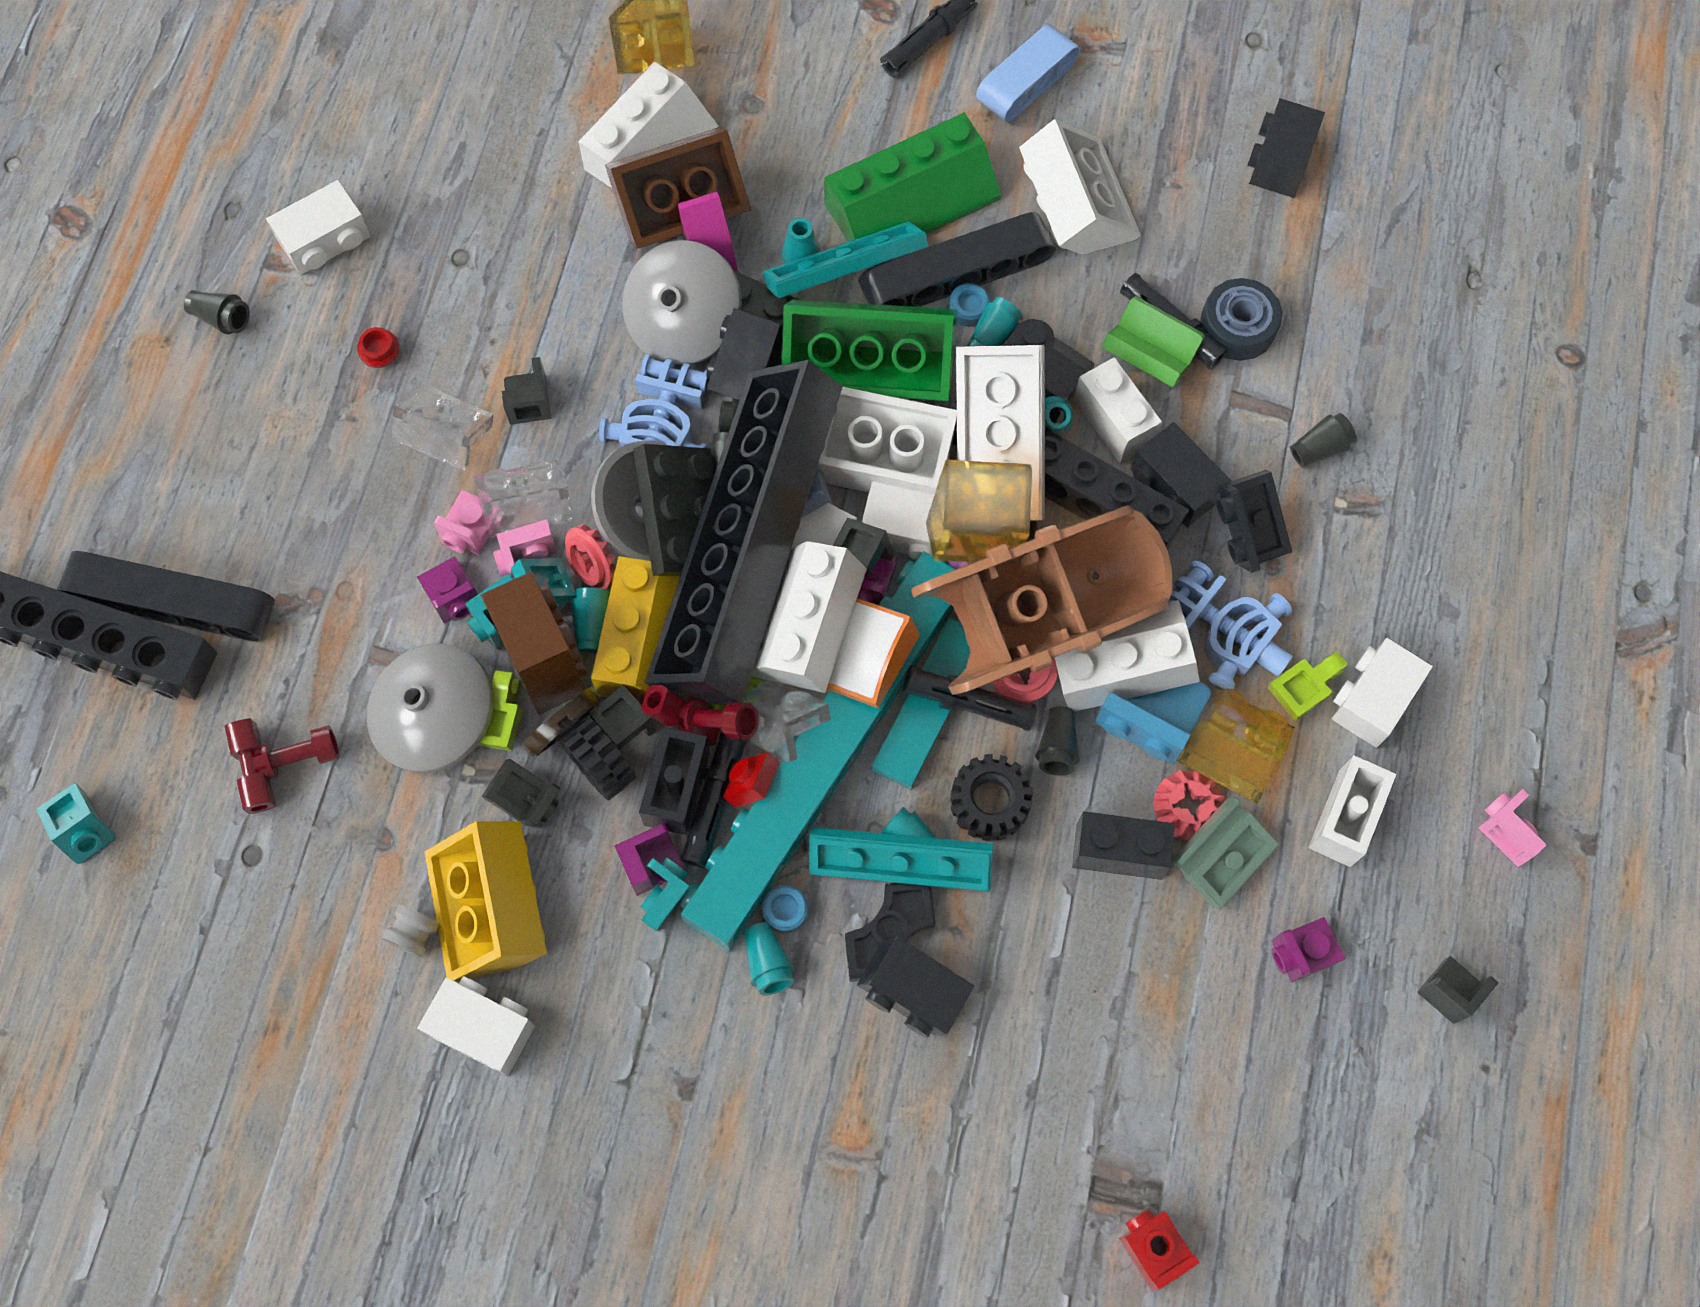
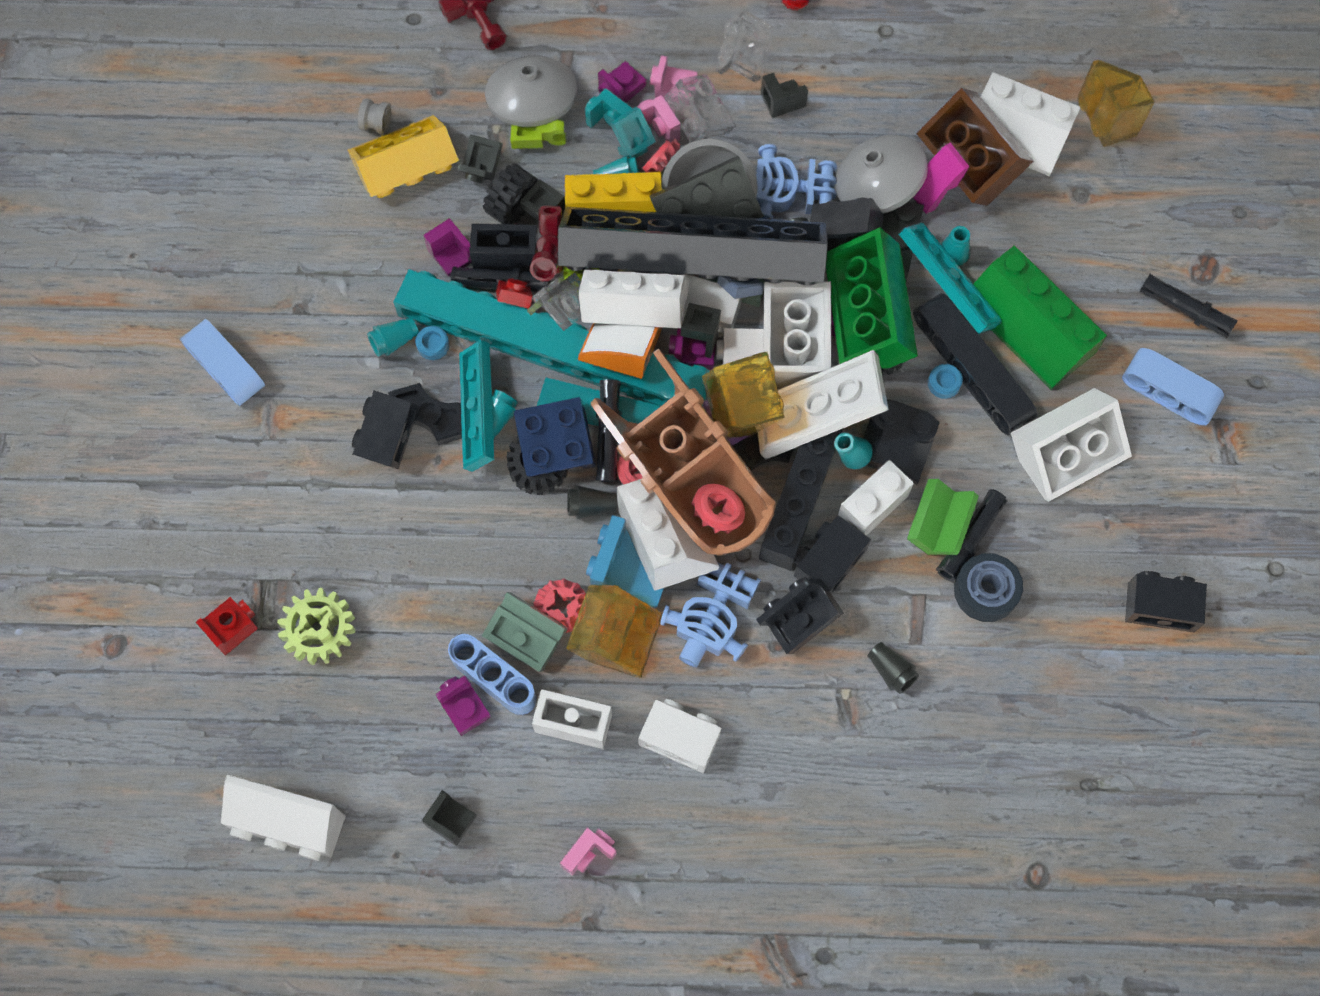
camera: 80 degrees right, 0 degrees up
white brick [417,976,535,1077] -> none
reddish brown brick [481,572,588,715] -> none
dark brown tile [522,687,601,756] -> none
teal bracket [640,857,690,931] -> none
teal cone [966,297,1023,347] -> none
black brick [1072,811,1174,880] -> none
lime plate [1267,651,1349,722] -> none
none -> light blue beam [180,319,266,406]
none -> white slope [221,775,346,861]
none -> yellowish green gear [277,588,356,665]
none -> light blue beam [448,634,537,715]
none -> dark blue bracket [514,397,597,477]
none -> coral gear [691,484,745,534]

